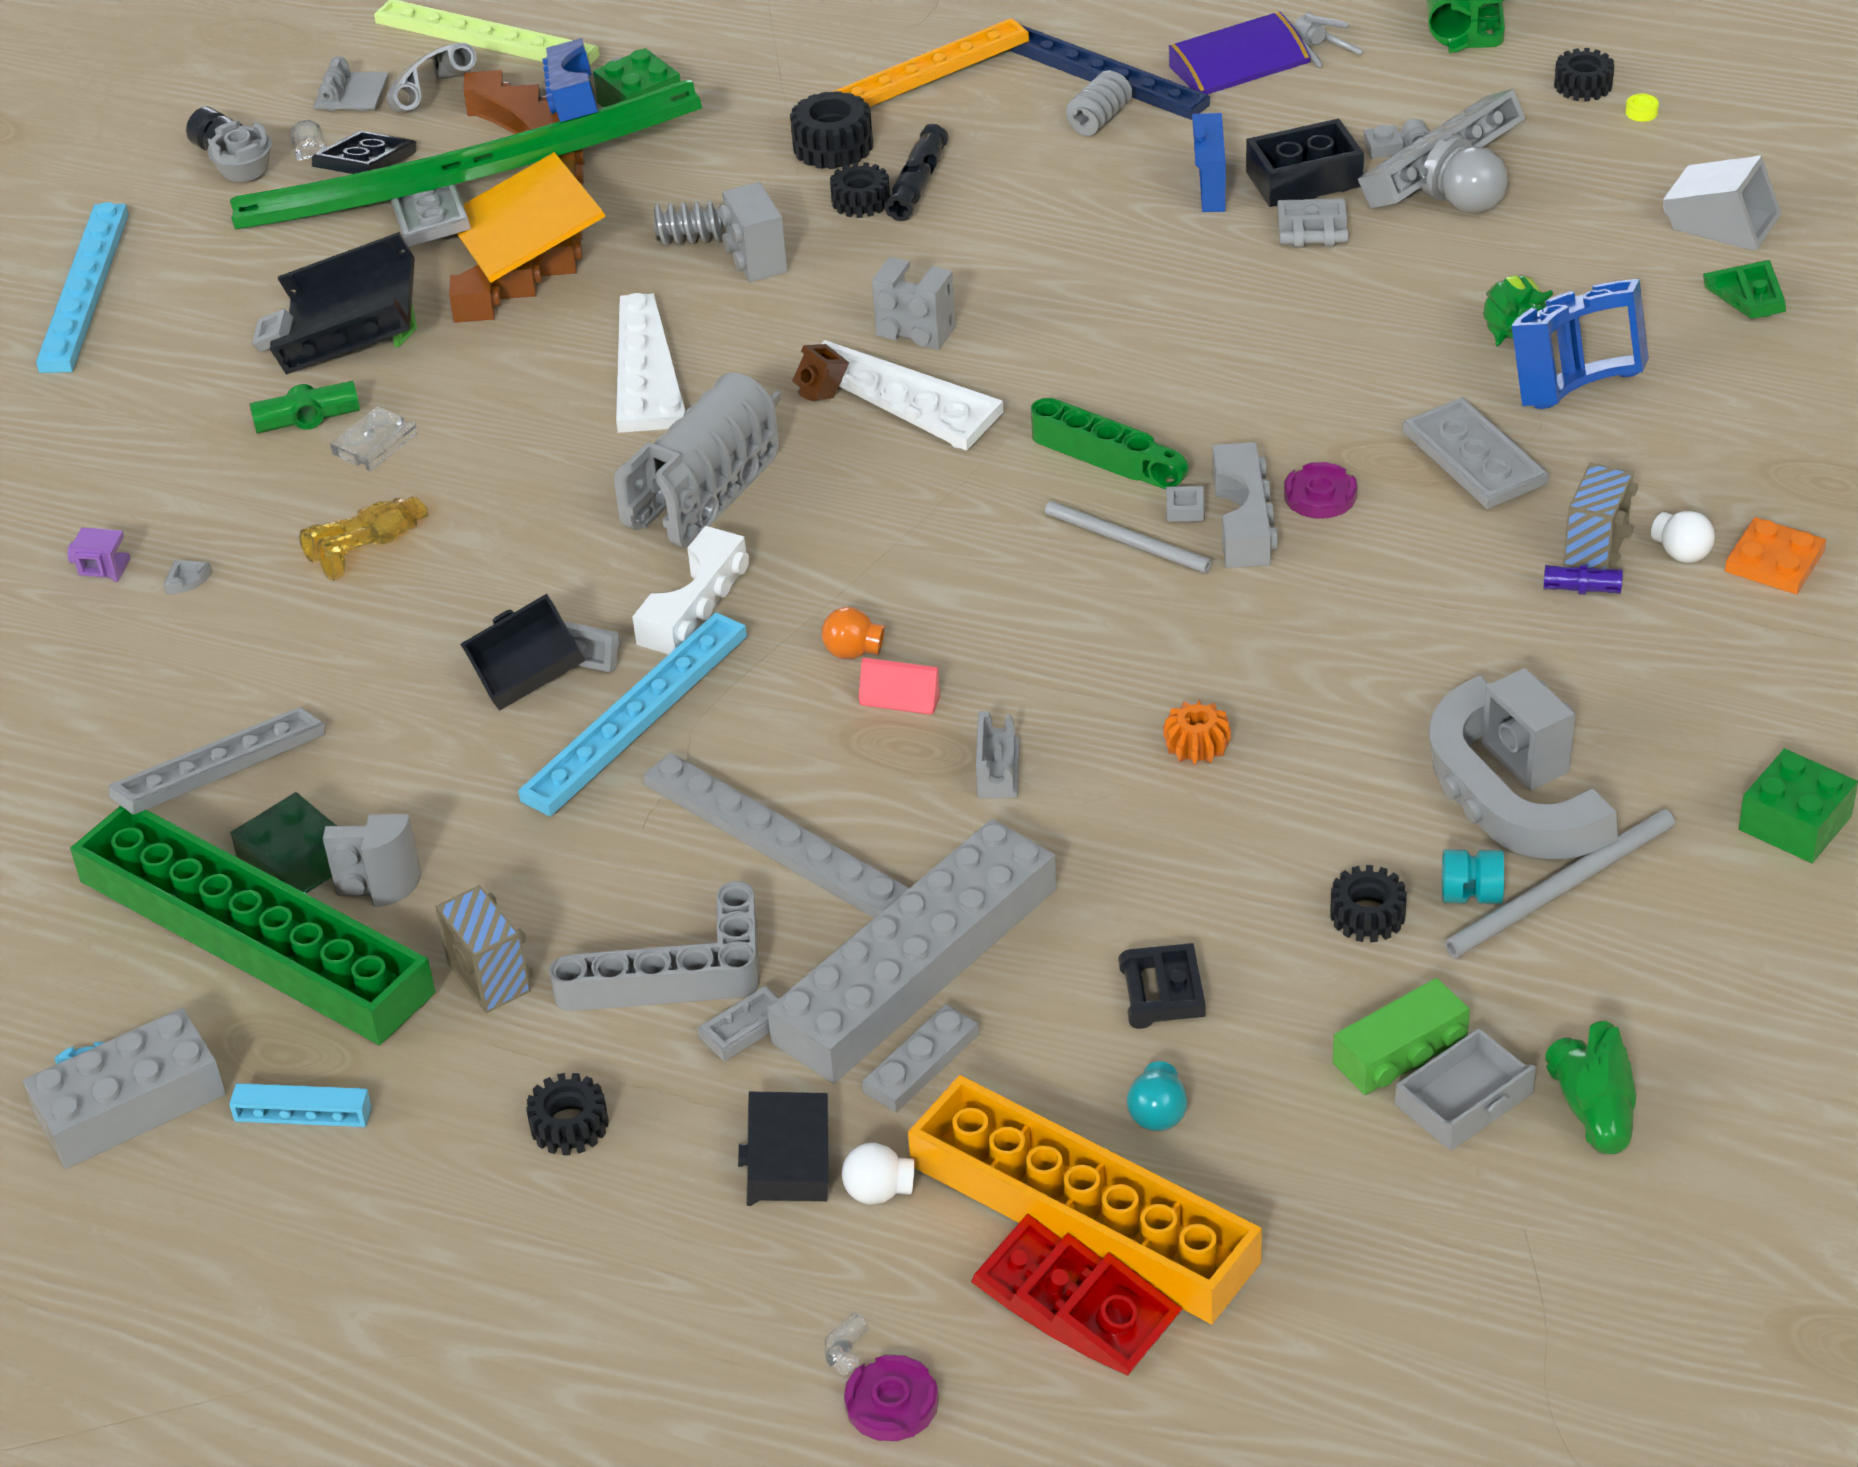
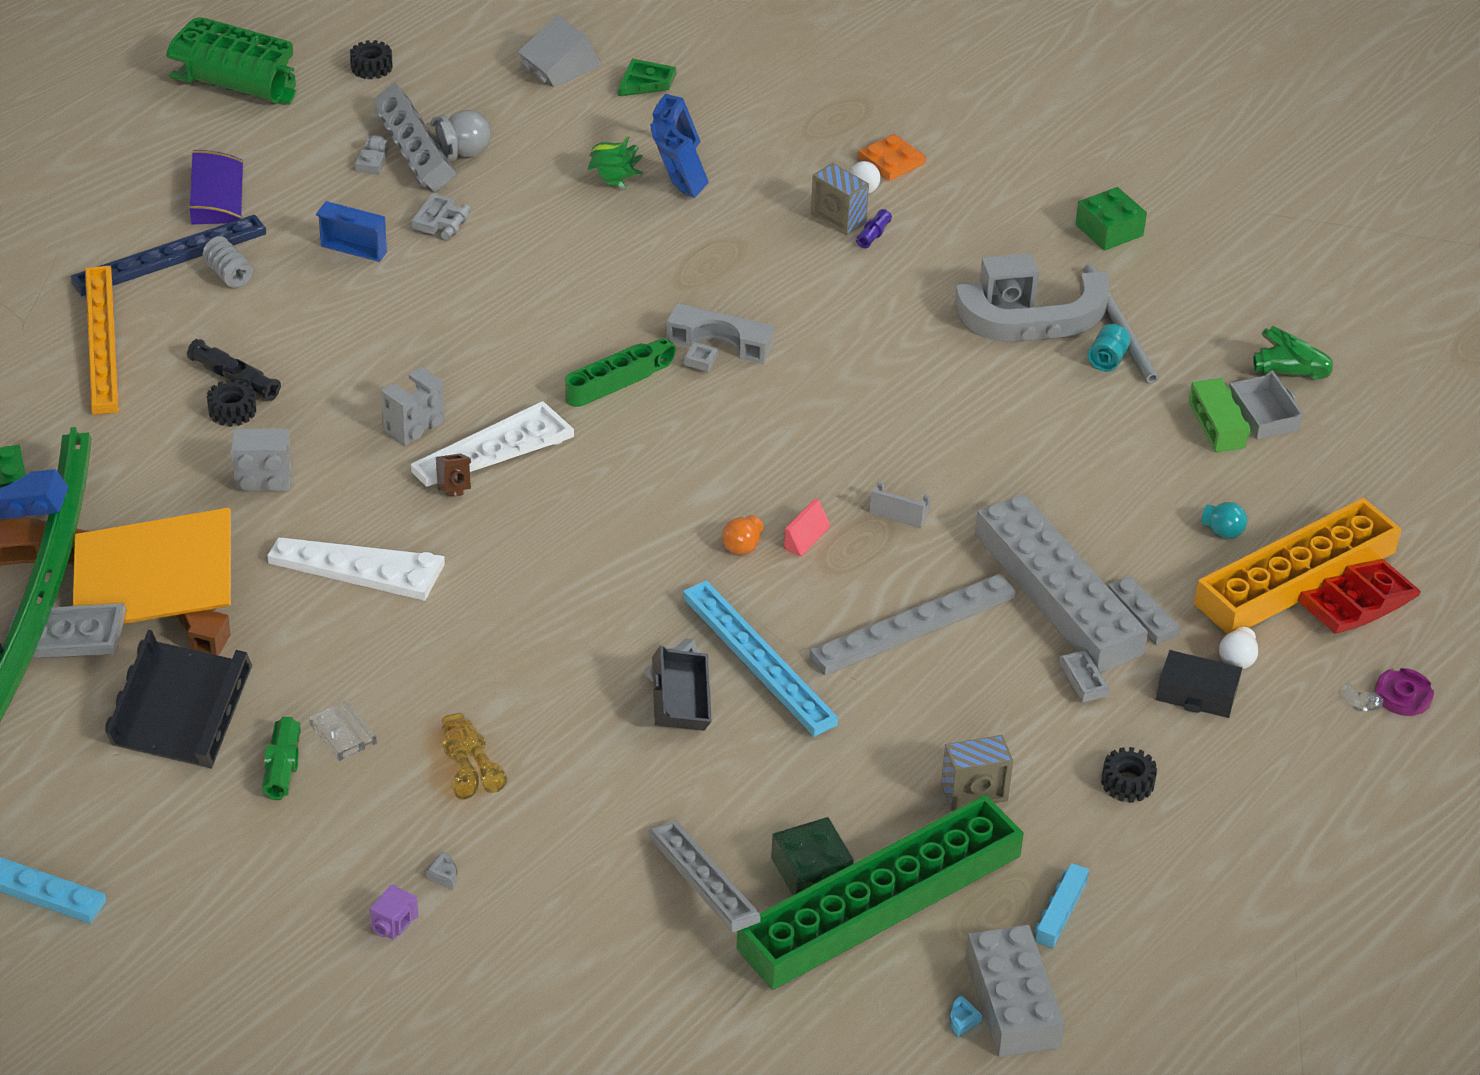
camera: 75 degrees left, 0 degrees up
light grey plate [252,309,293,352] -> none
light grey brick [323,814,422,907] -> none
light grey beam [549,881,759,1011] -> none
light grey piece [614,372,781,548] -> none
white arch [632,526,749,654] -> none
light grey piece [654,200,724,245] -> none
black tyre [790,91,873,169] -> none
light grey piece [1045,501,1212,574] -> none
black plate [1118,943,1206,1029] -> none
orange gear [1163,699,1231,765] -> none
black brick [1246,118,1364,207] -> none
magenta tile [1284,462,1357,519] -> none
light grey plant [1294,12,1363,68] -> none
black tyre [1330,865,1407,942] -> none
light grey plate [1402,397,1549,509] -> none
neon yellow tile [1625,93,1659,122] -> none

